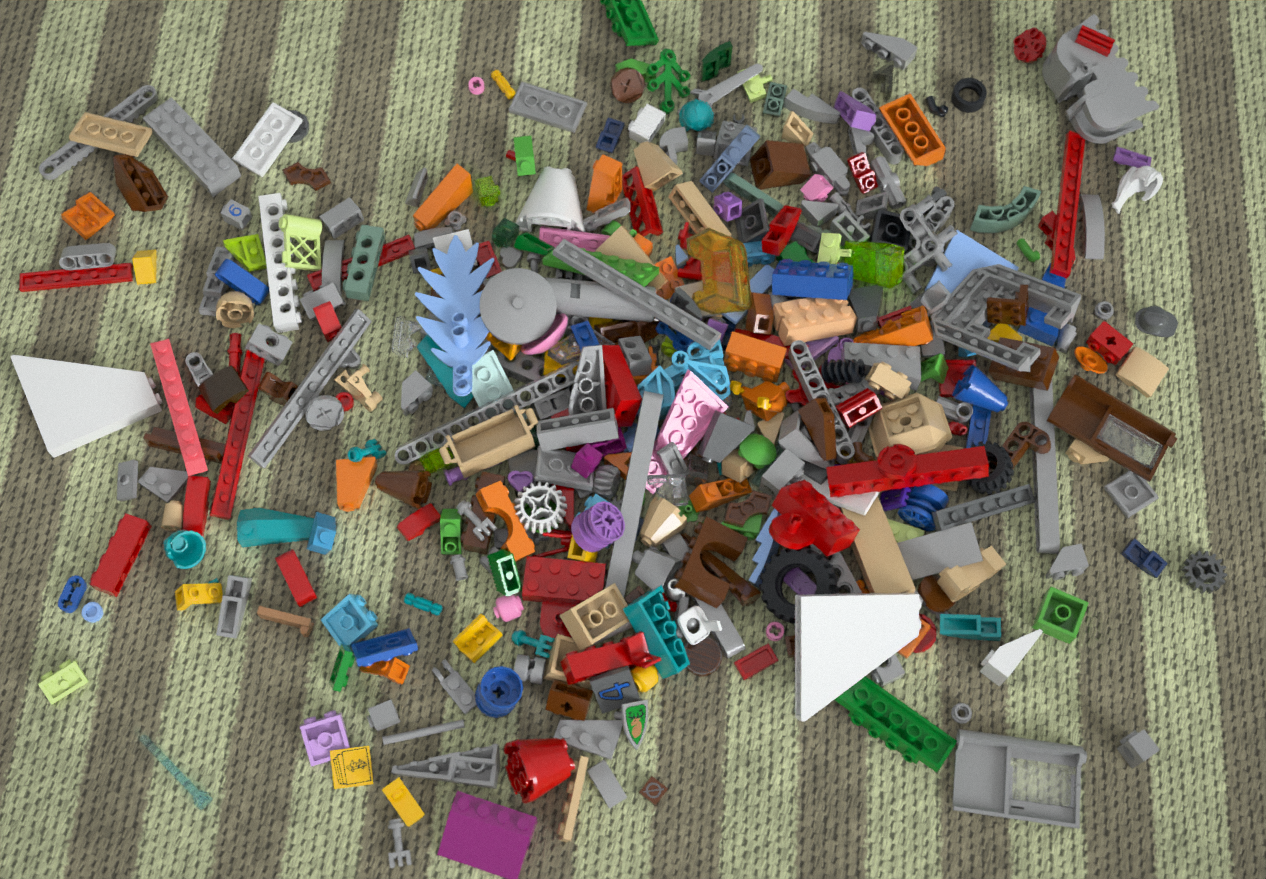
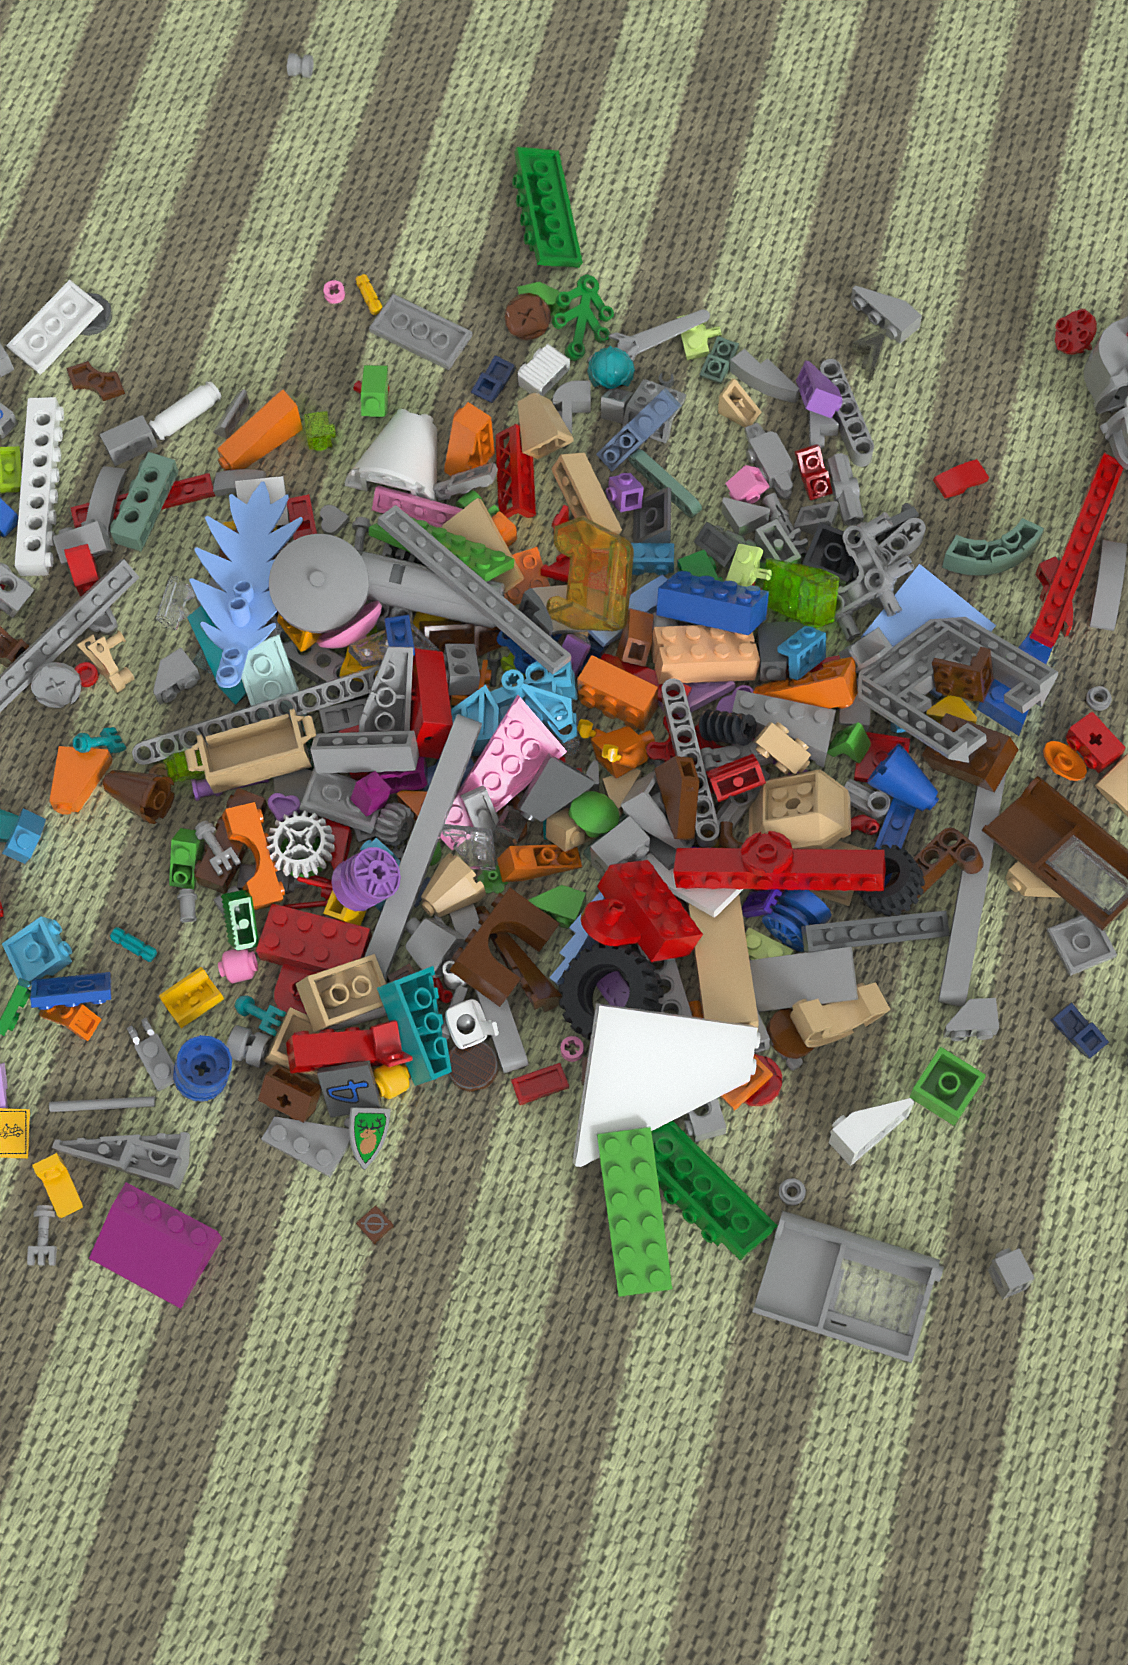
camera: 15 degrees right, 0 degrees up
yellowish green piece [278,214,322,272] -> none
light grey brick [367,700,400,732] -> none
red slope [396,503,441,541] -> none
dark grey brick [409,247,431,274] -> none
light grey plate [445,211,466,231] -> none
clear green brick [491,218,520,248] -> none
red cone [504,738,575,804] -> none
green slope [514,232,555,255] -> none
tan plate [557,756,589,842] -> none
light grey slope [586,760,627,809] -> none
medium blue slope [675,244,688,269] -> none
dark green slope [700,41,733,82] -> none
reddish brown tile [724,490,772,528] -> none
reddish brown slope [750,140,811,190] -> none
red slope [762,205,802,256] -> none
orange slope [879,93,946,166] -> none
black arm [925,96,948,117] -> none
teal slope [940,614,1001,641] -> none
black tyre [951,77,987,113] -> none
bright green arm [1017,238,1040,262] -> none
light grey cone [1056,324,1077,353] -> none
none -> white axle [148,382,221,440]
none -> bright green plate [597,1126,672,1297]
none -> dark azure bracket [777,626,826,680]
none -> red slope [933,459,990,498]

